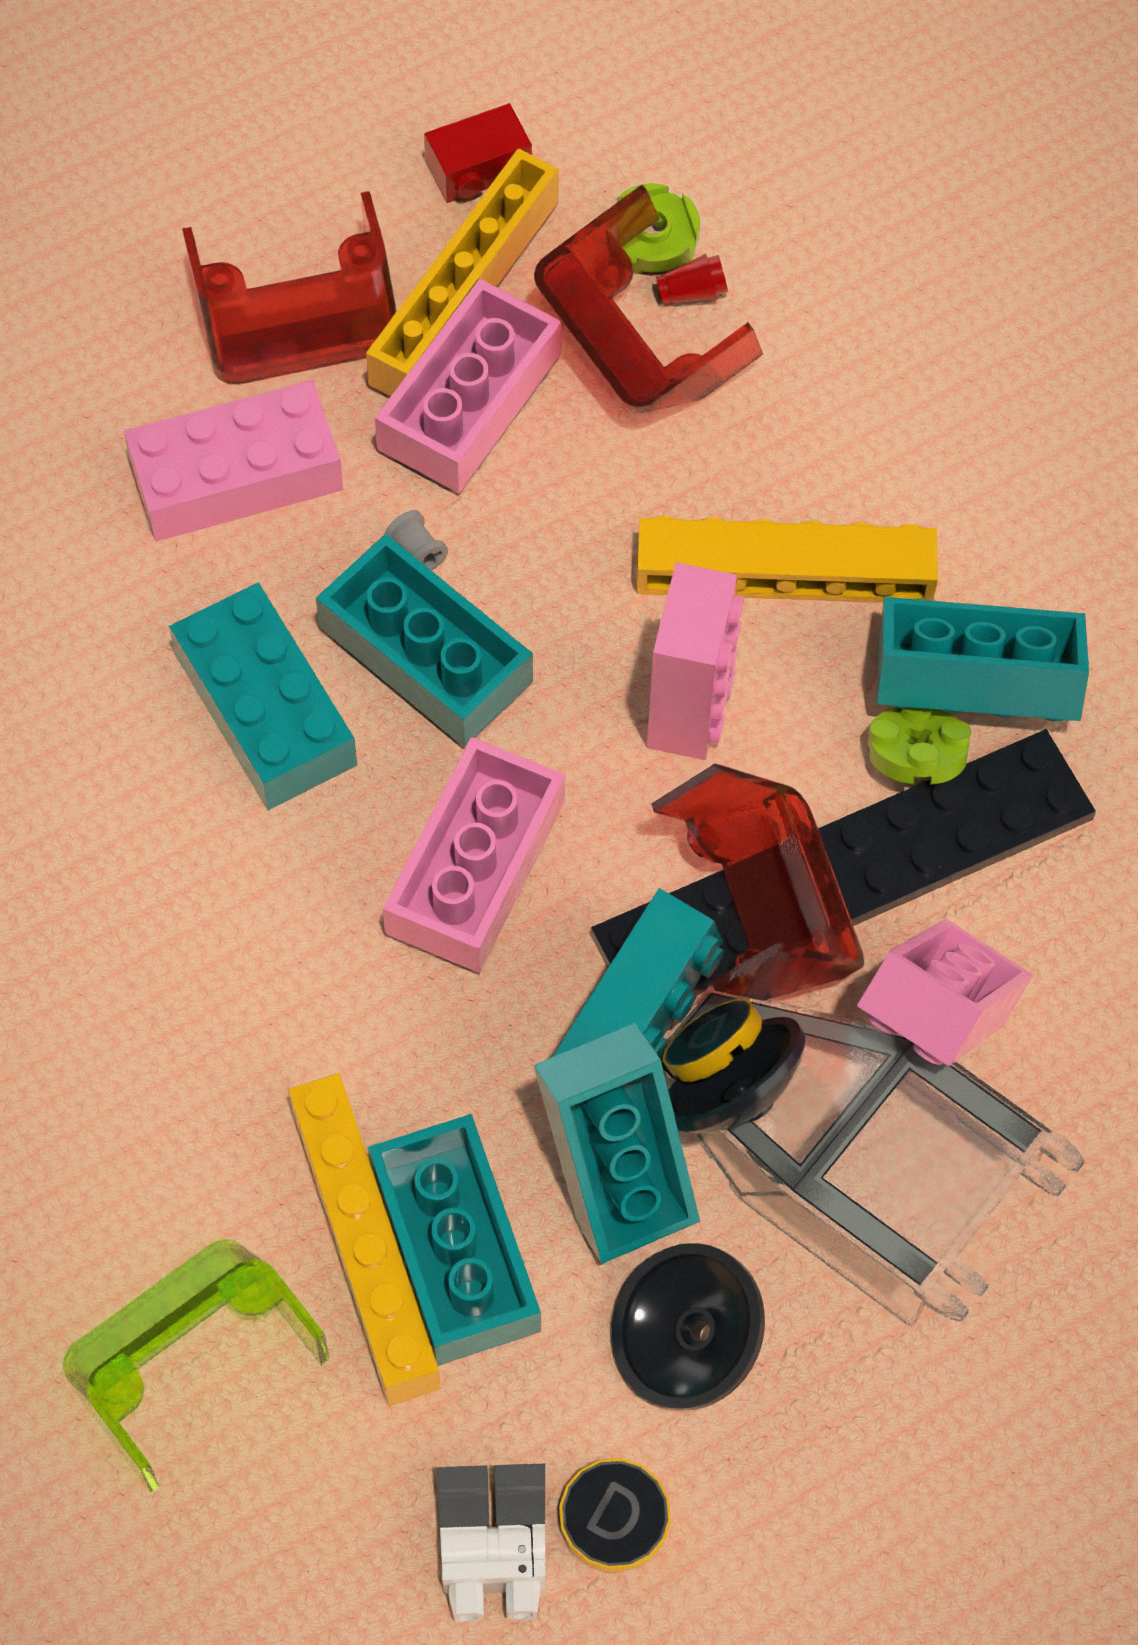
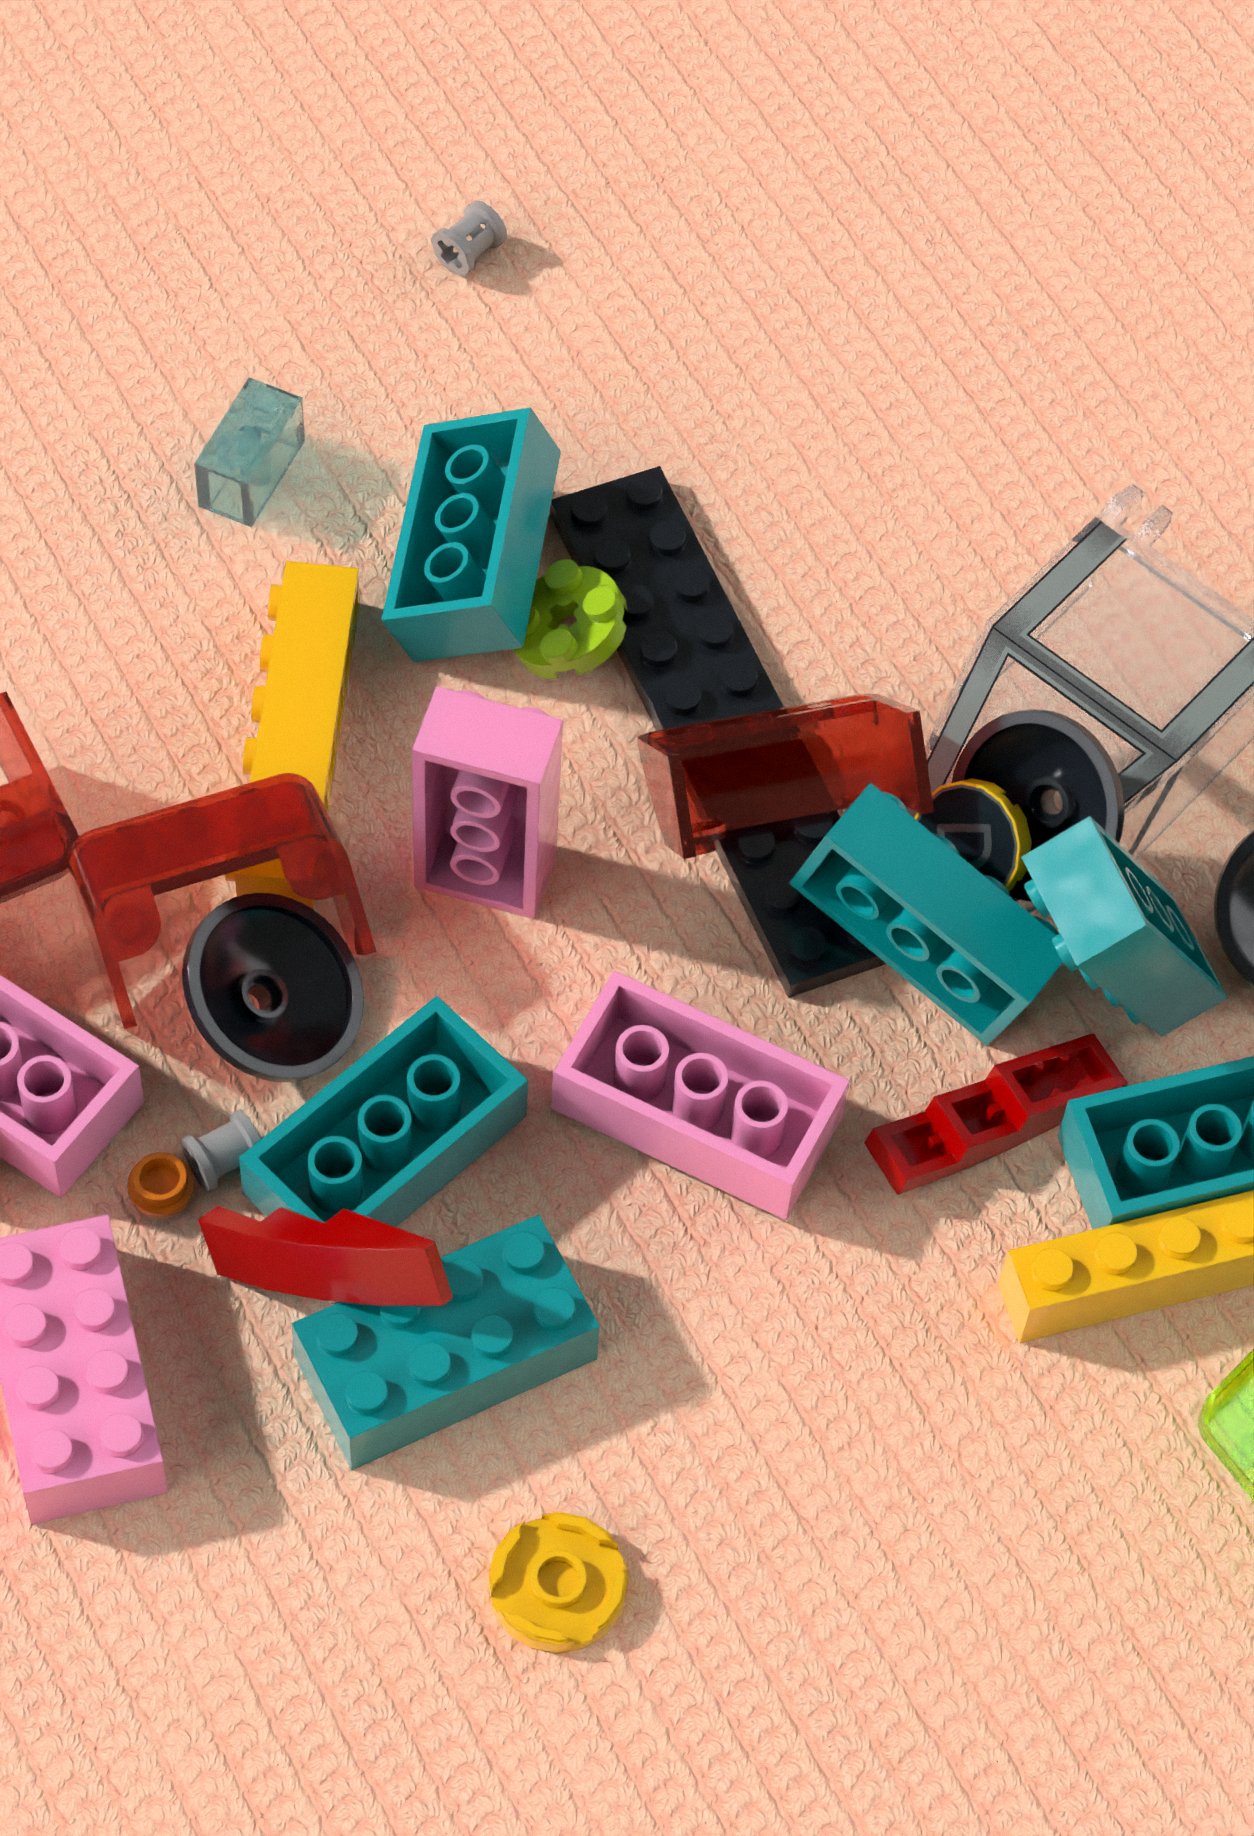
camera: 90 degrees left, 5 degrees down
bright pink brick [857,918,1034,1066] -> none
none -> clear red windscreen [67,773,377,1029]
none -> orange plate [127,1152,195,1218]
none -> black dish [182,893,364,1082]
none -> clear light blue brick [194,377,305,528]
none -> red slope [198,1206,453,1306]
none -> yellow tile [488,1512,629,1653]
none -> red slope [864,1033,1128,1195]

